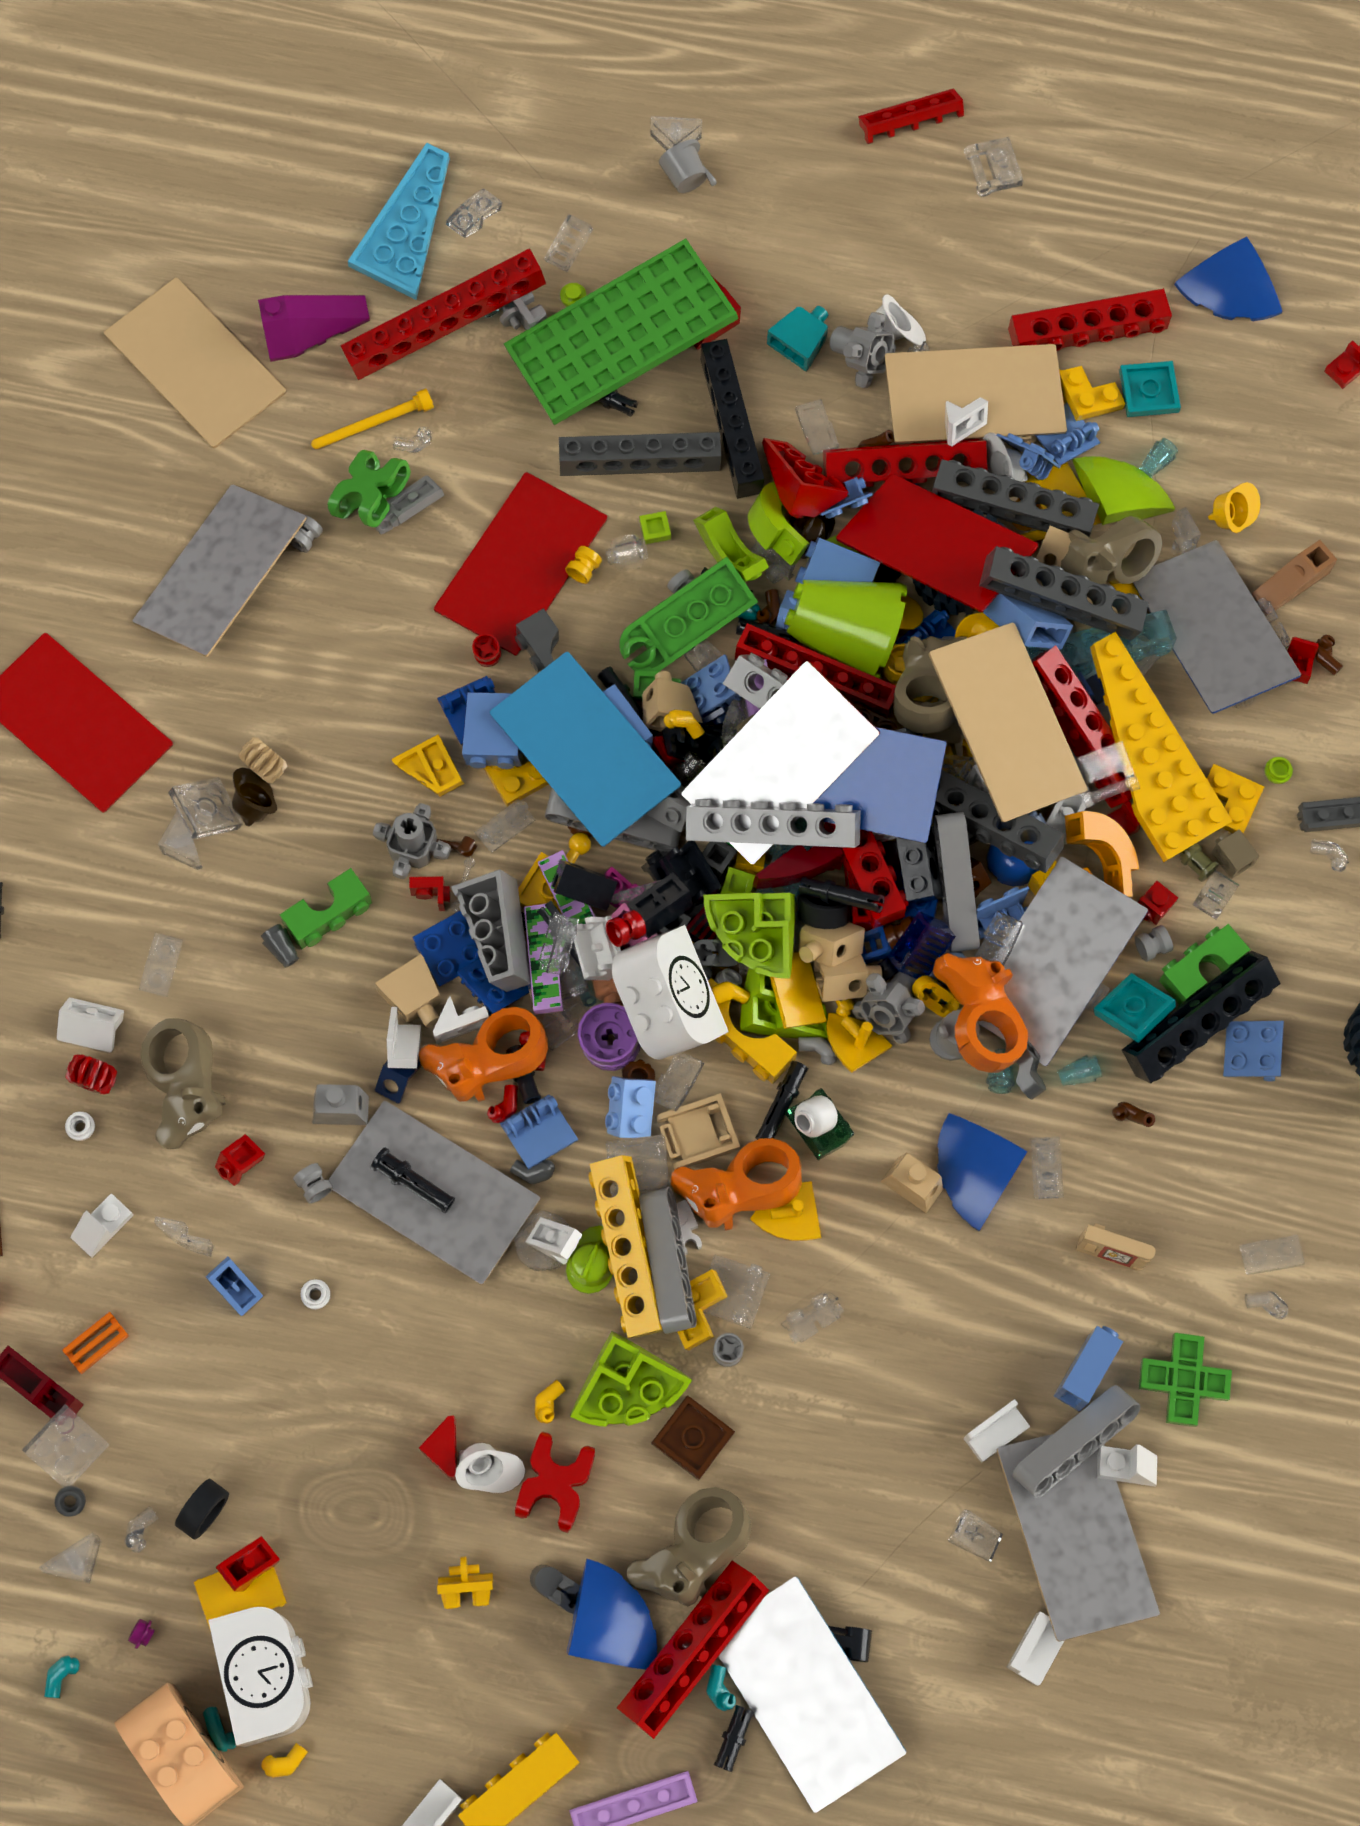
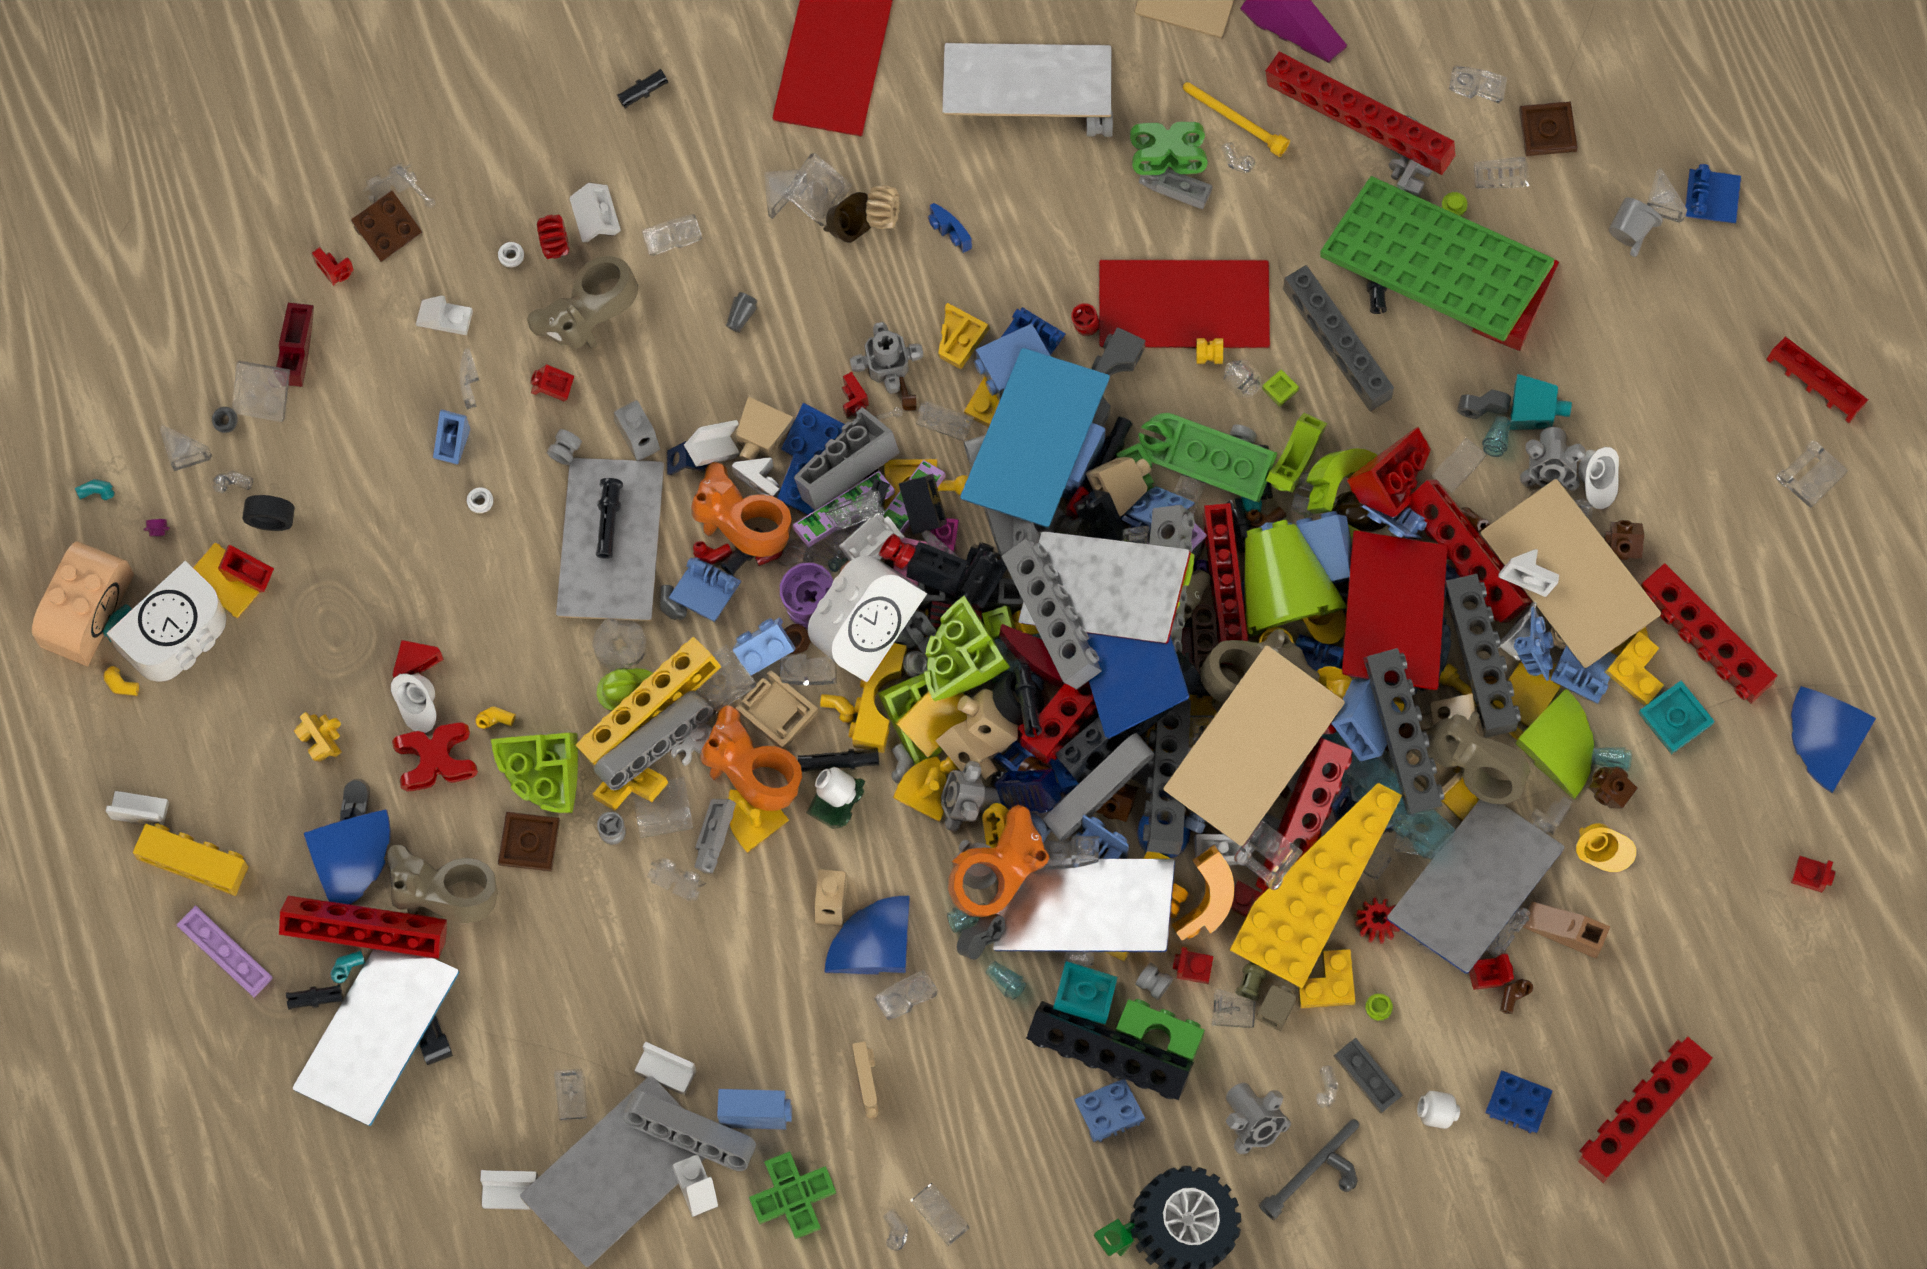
camera: 65 degrees right, 0 degrees up
orange tile [62,1312,129,1374] -> none
bright green arch [279,868,372,950] -> none
medium azure wing [348,143,450,300] -> none
white slope [526,1217,582,1264] -> none
yellow arm [664,709,705,739] -> none
black brick [700,339,764,499] -> none
yellow arm [711,981,750,1004] -> none
reddish brown arm [1112,1102,1155,1127] -> none
none -> light grey hinge [694,799,736,873]
none -> yellow arm [820,694,855,723]
none -> blue slope [928,203,972,253]
none -> light grey piece [1226,1083,1291,1154]
none -> red gear [1355,897,1400,944]
none -> dark grey piece [1457,389,1511,419]
none -> clear light blue cone [1482,416,1510,457]
none -> reddish brown tile [1519,101,1578,156]
none -> reddish brown brick [1588,766,1638,809]
none -> reddish brown brick [1604,520,1644,560]
none -> blue hinge [1684,164,1741,224]

